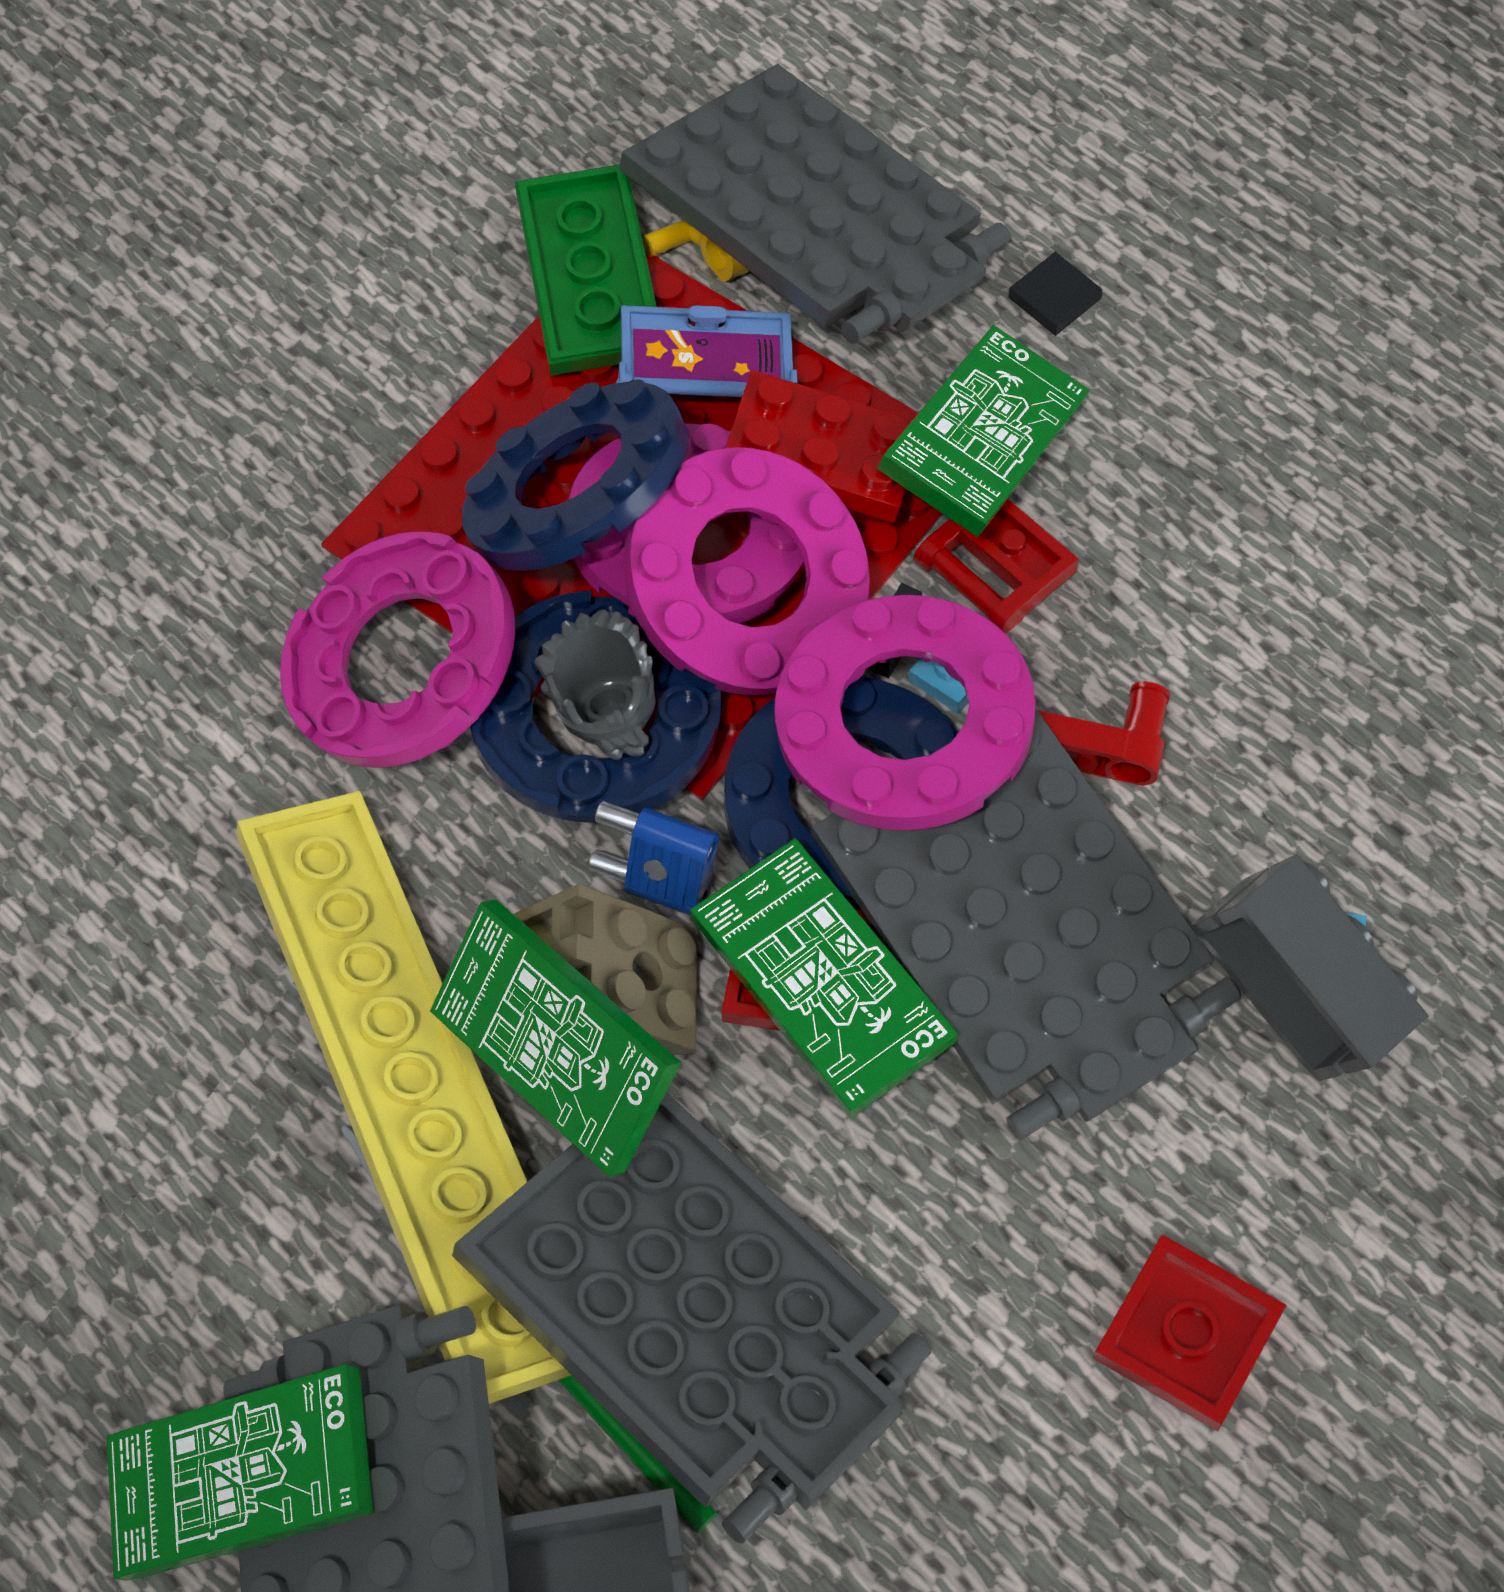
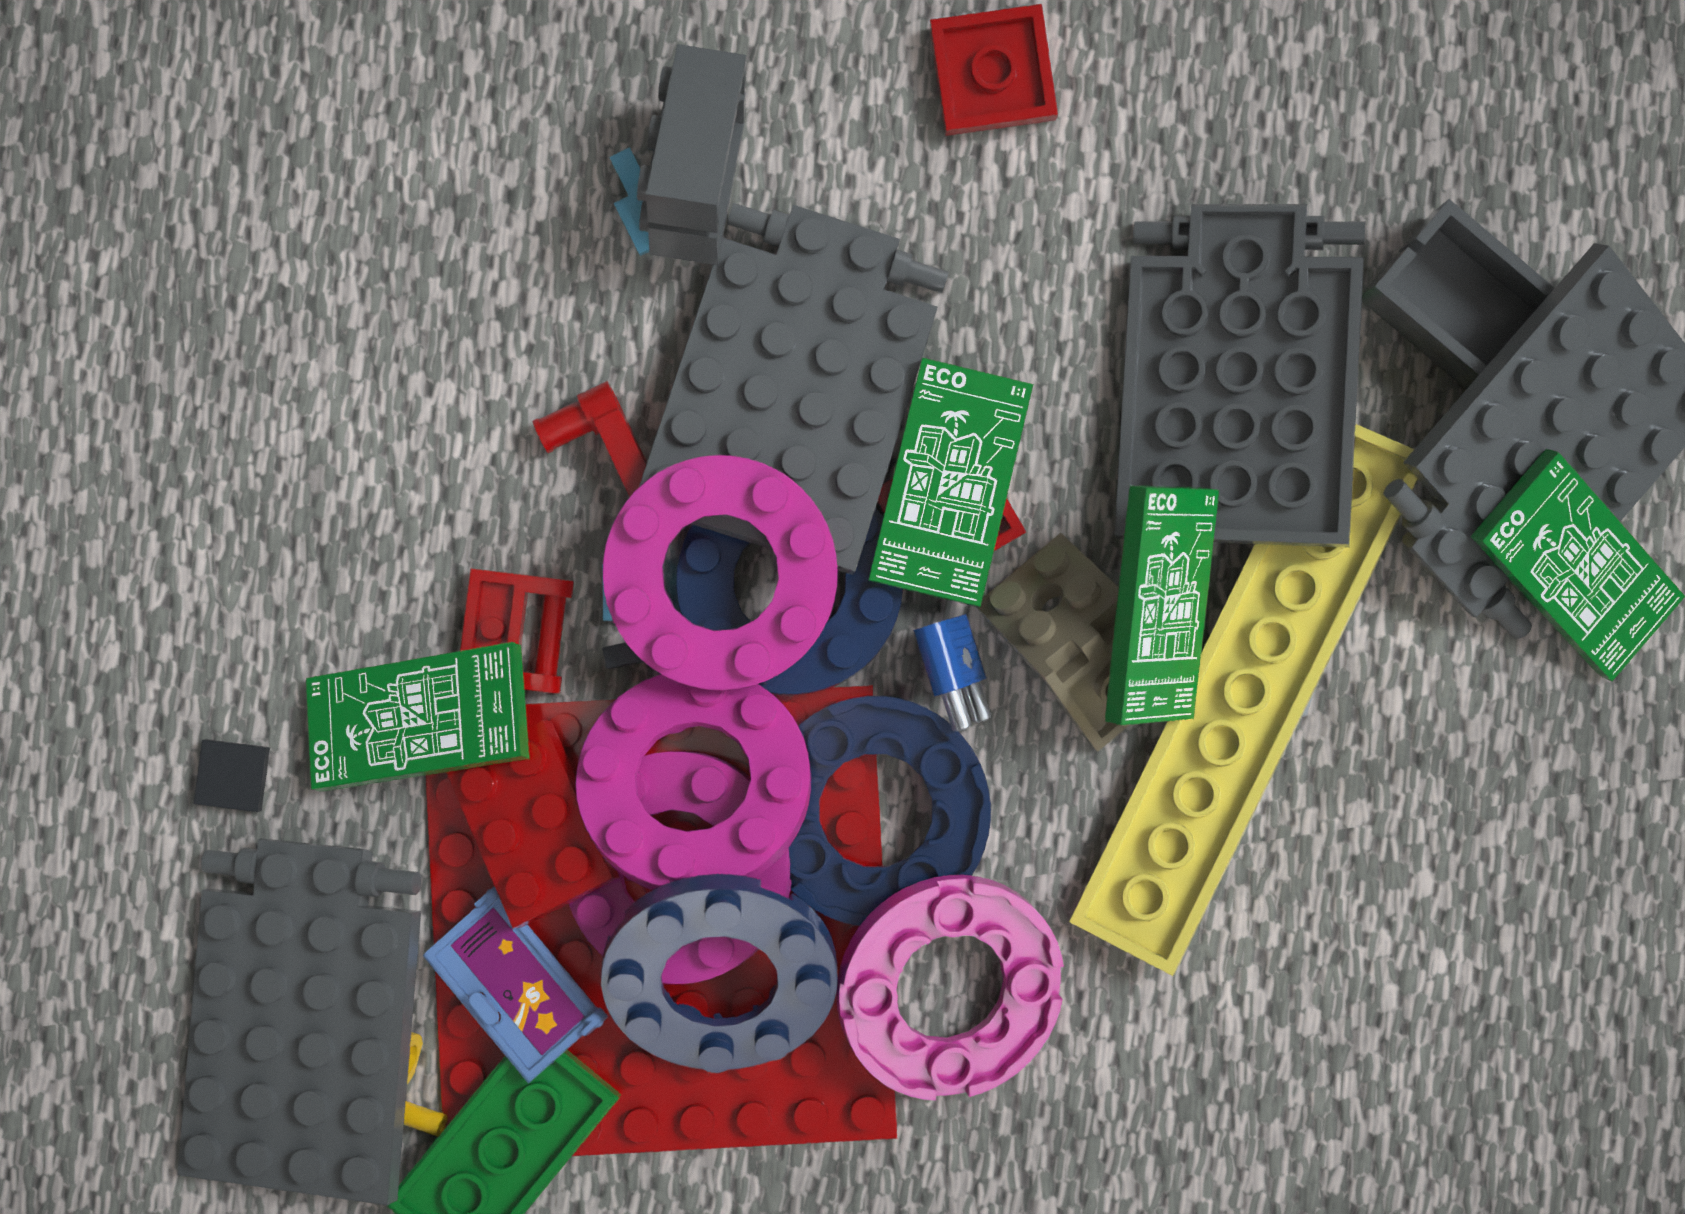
camera: 130 degrees left, 25 degrees up
dark grey hair [535,609,656,760] -> none

